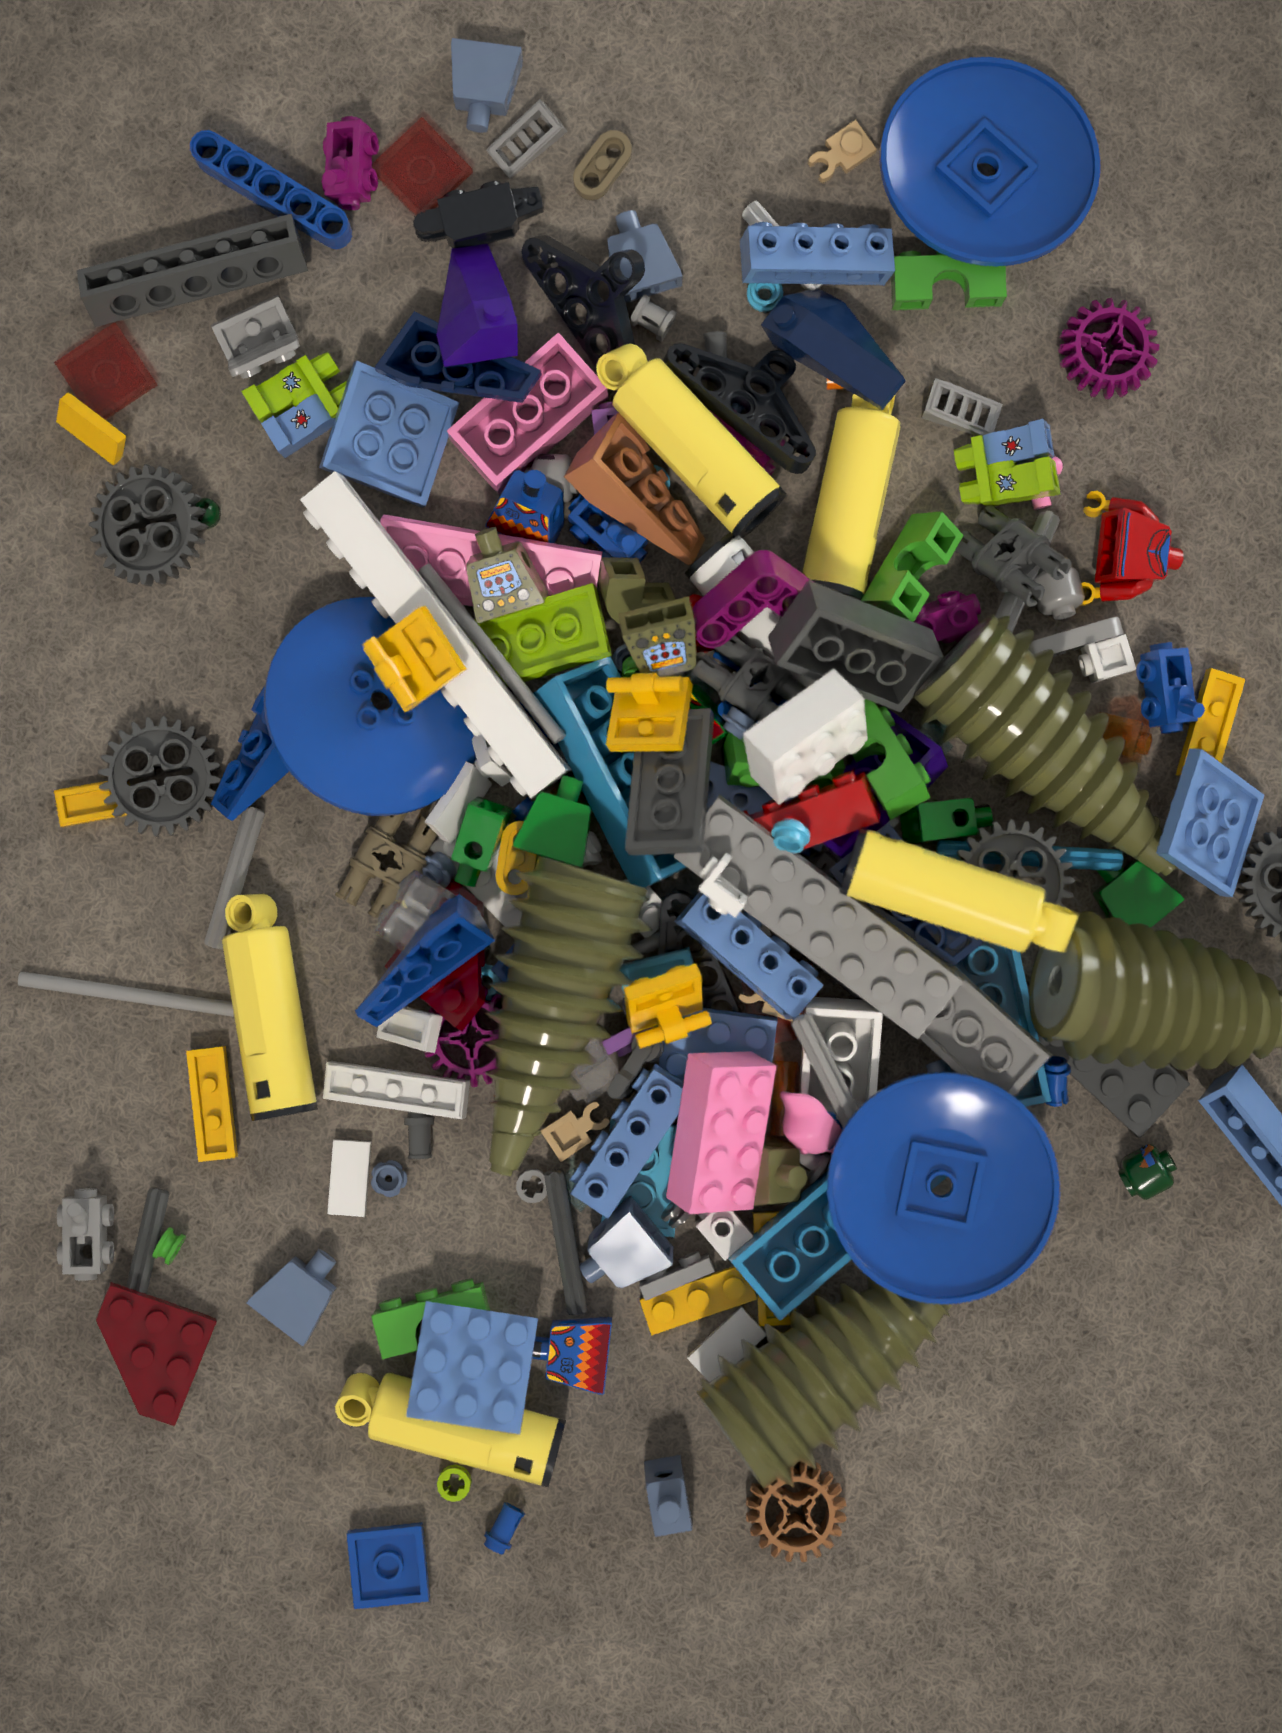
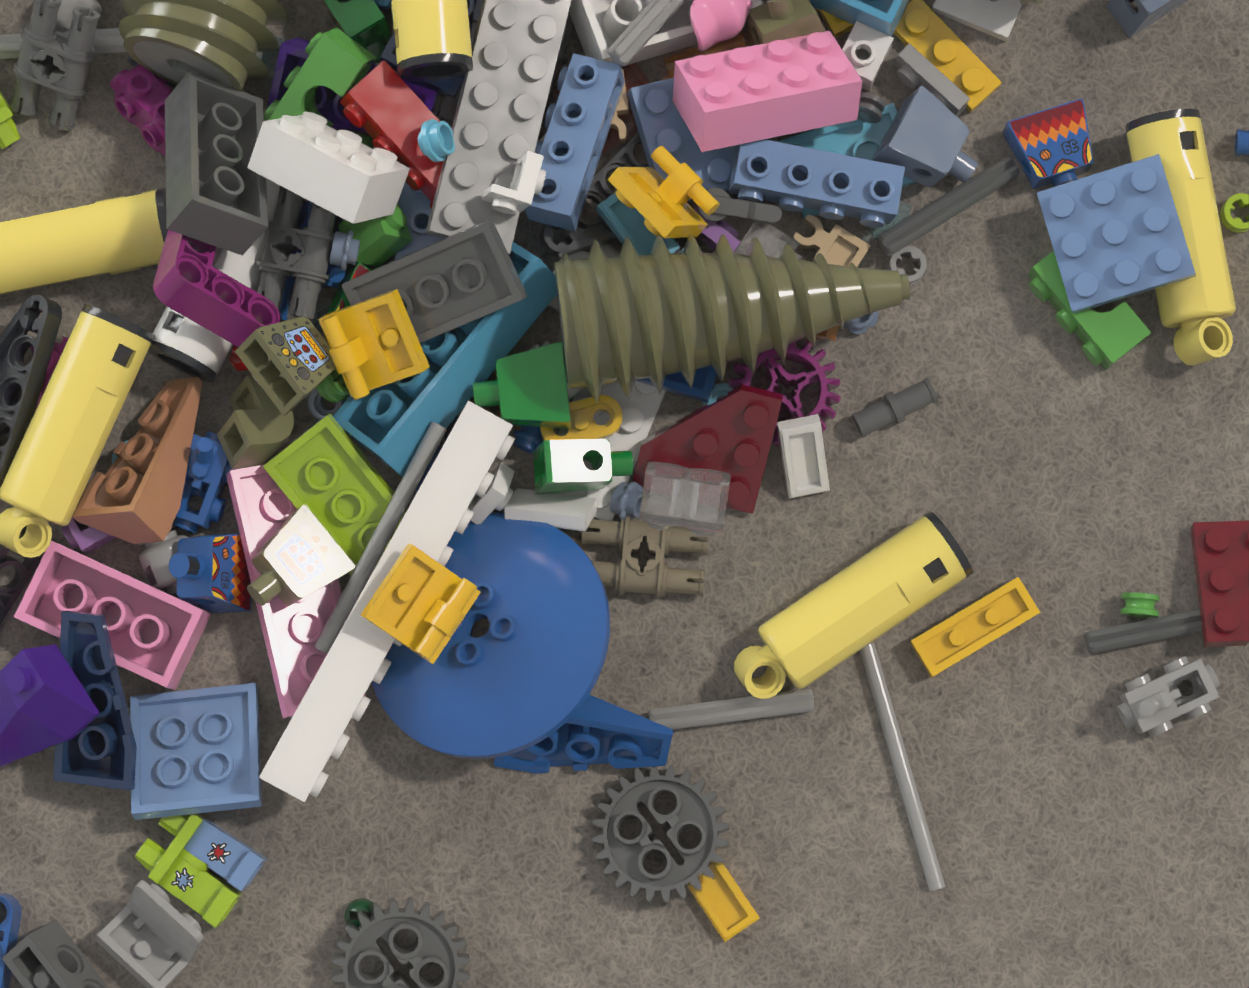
camera: 115 degrees left, 5 degrees down
sand blue torso [246,1249,336,1346] -> none
white tile [323,1061,470,1119] -> none
white tile [327,1139,372,1217] -> none
blue wedge [355,894,495,1027] -> none
sand blue plate [371,1160,407,1197] -> none
bright green arch [861,511,964,622] -> none

